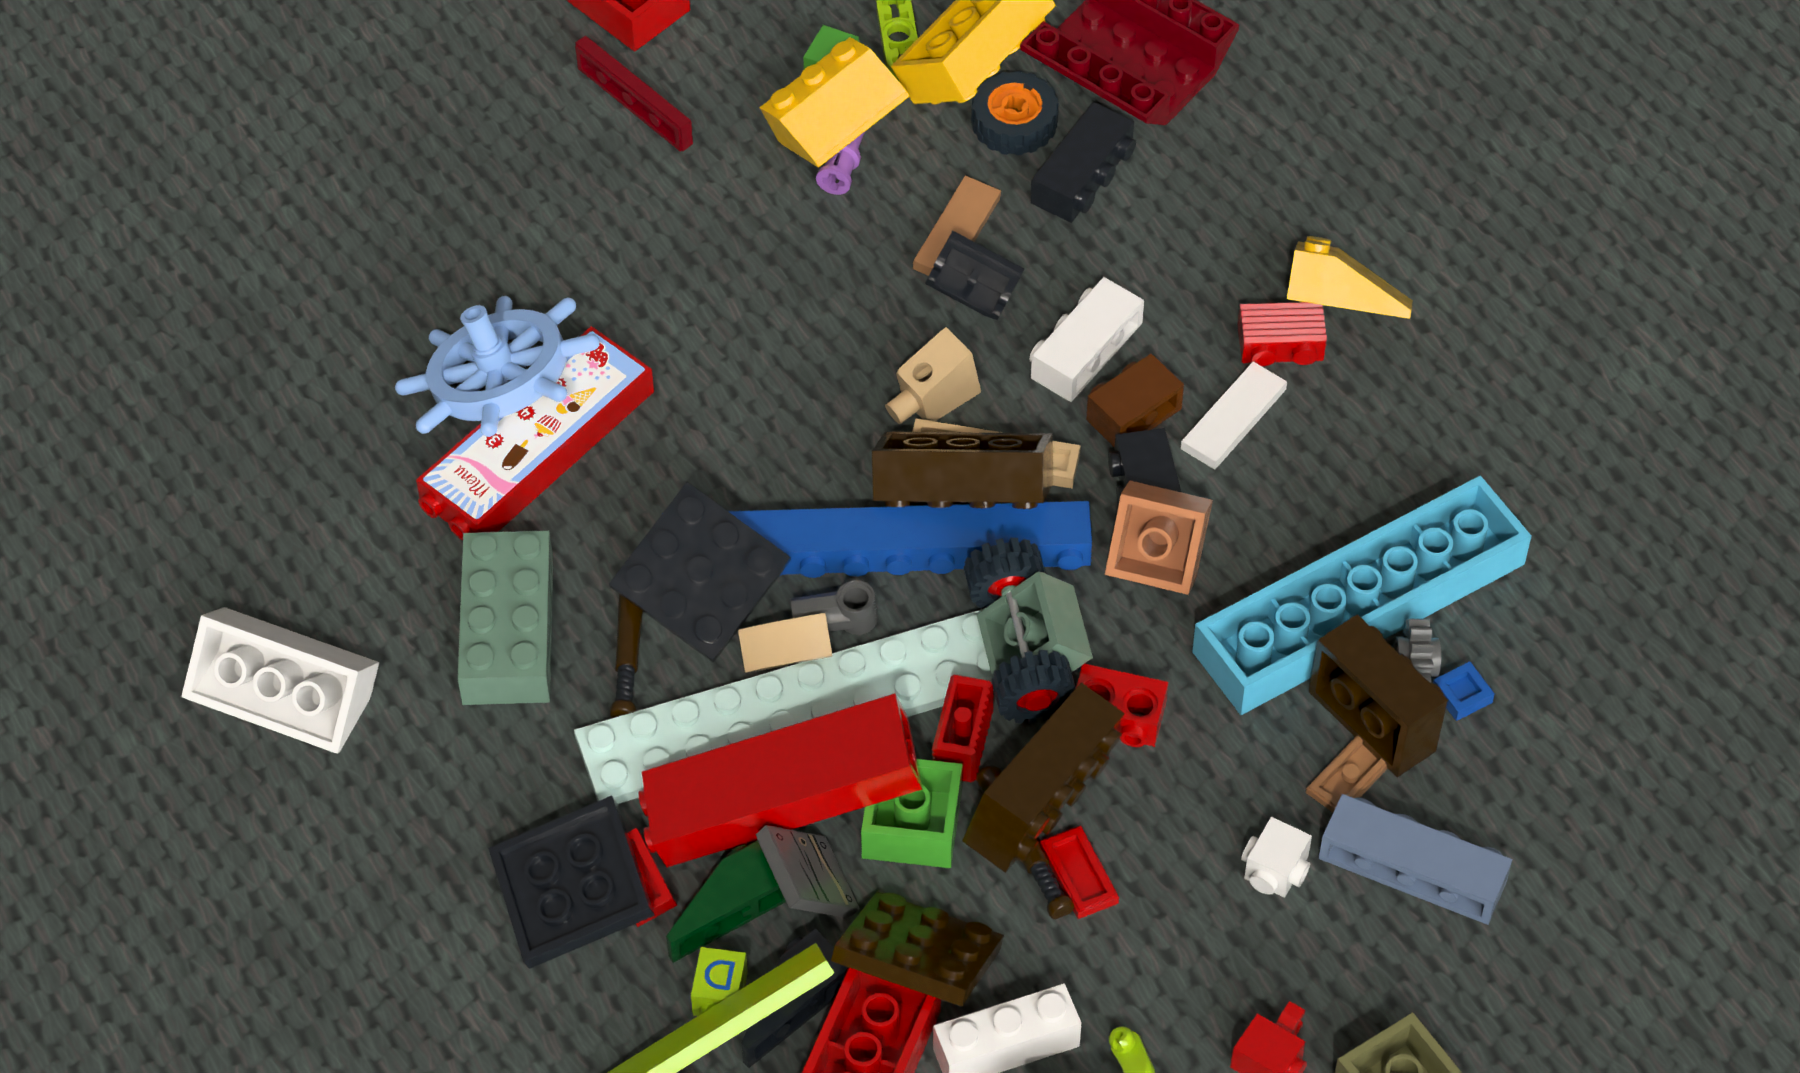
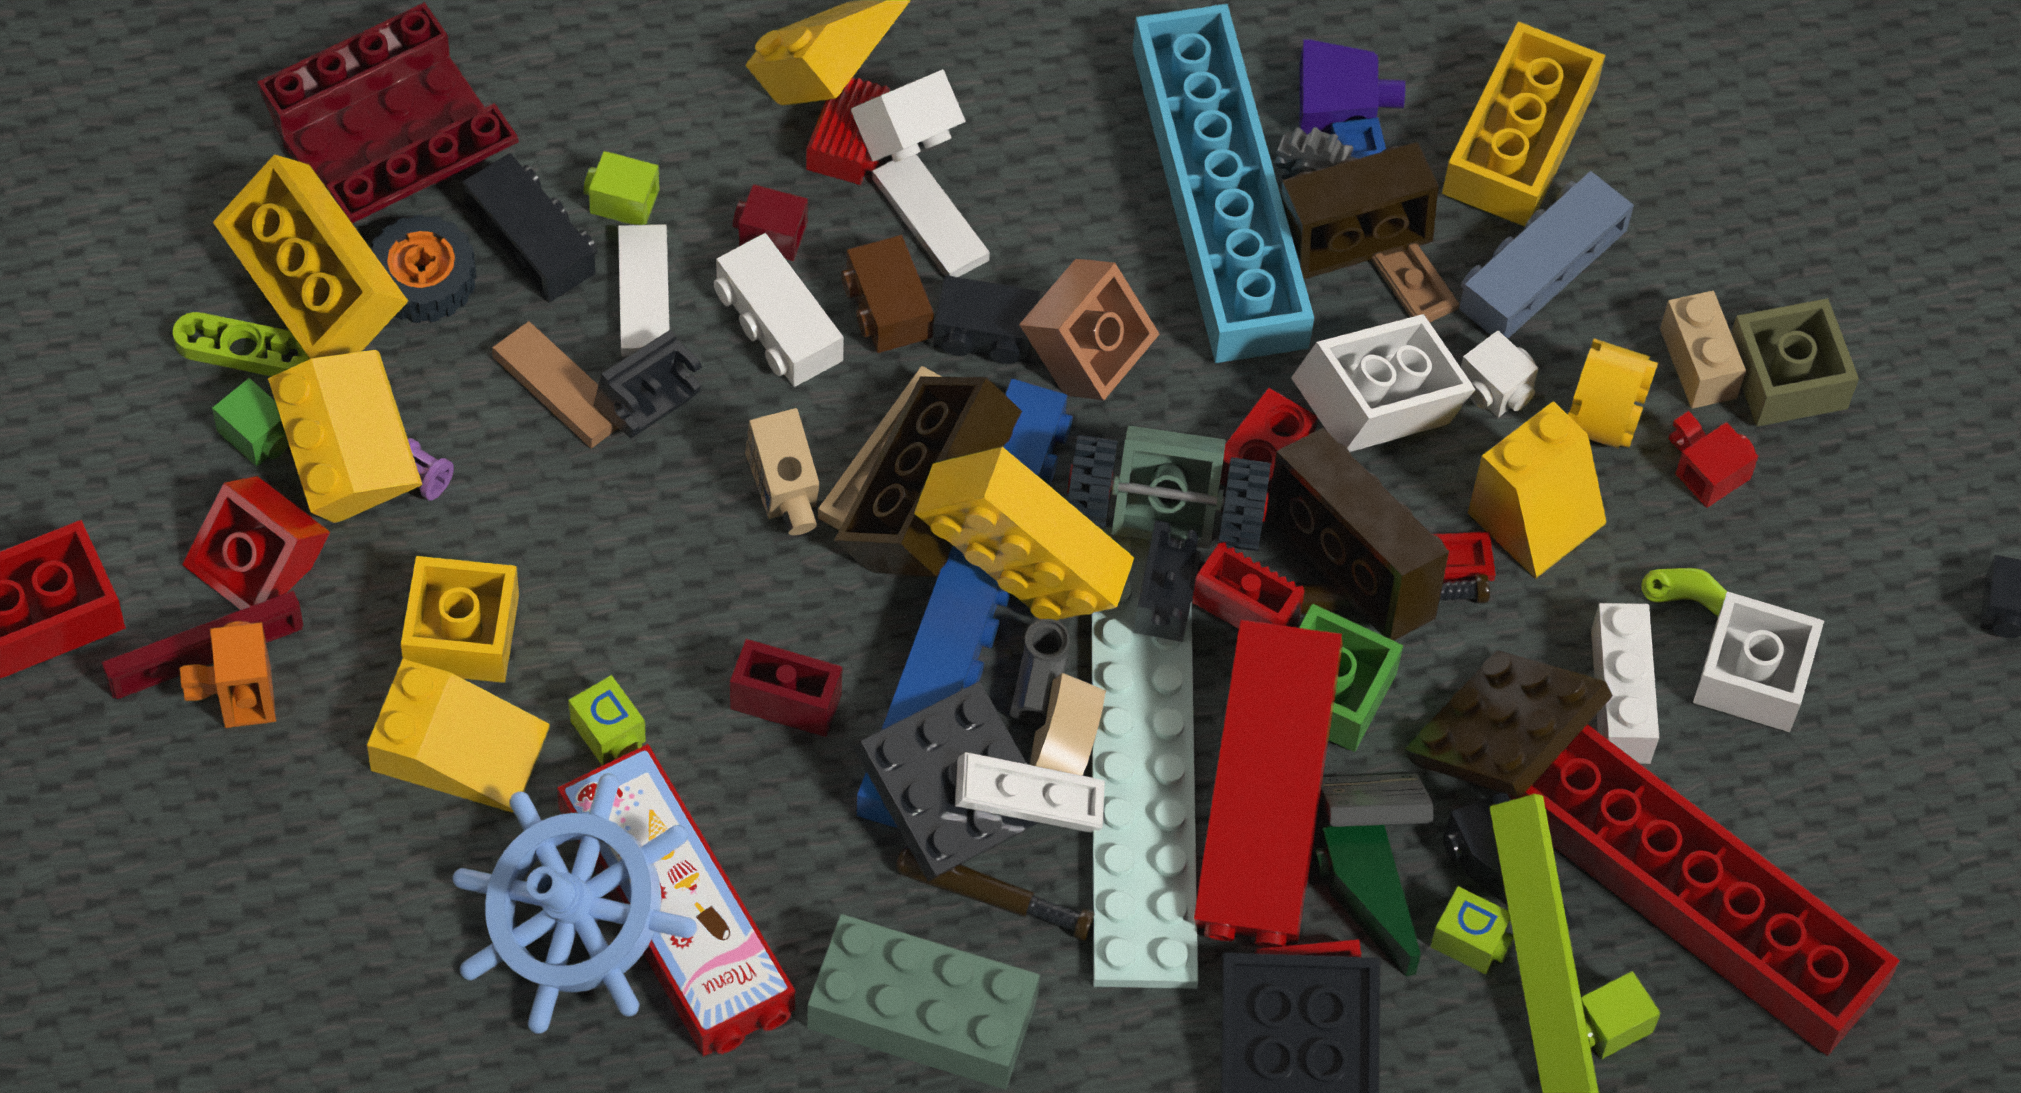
camera: 75 degrees left, 5 degrees up
none -> orange brick [180,621,276,728]
none -> red slope [182,476,330,610]
none -> yellow slope [367,659,550,813]
none -> yellow brick [401,556,519,683]
none -> lime brick [569,675,646,766]
none -> lime brick [583,151,659,225]
none -> white tile [618,224,669,357]
none -> dark red brick [730,639,843,737]
none -> dark red brick [733,184,808,261]
none -> white brick [851,69,966,163]
none -> yellow brick [914,447,1134,621]
none -> white tile [955,752,1105,833]
none -> black hinge [1134,520,1201,642]
none -> white brick [1291,314,1475,452]
none -> dark purple torso [1299,39,1406,135]
none -> yellow brick [1442,22,1605,227]
none -> yellow slope [1468,401,1606,579]
none -> yellow brick [1568,338,1658,449]
none -> tan brick [1660,290,1746,409]

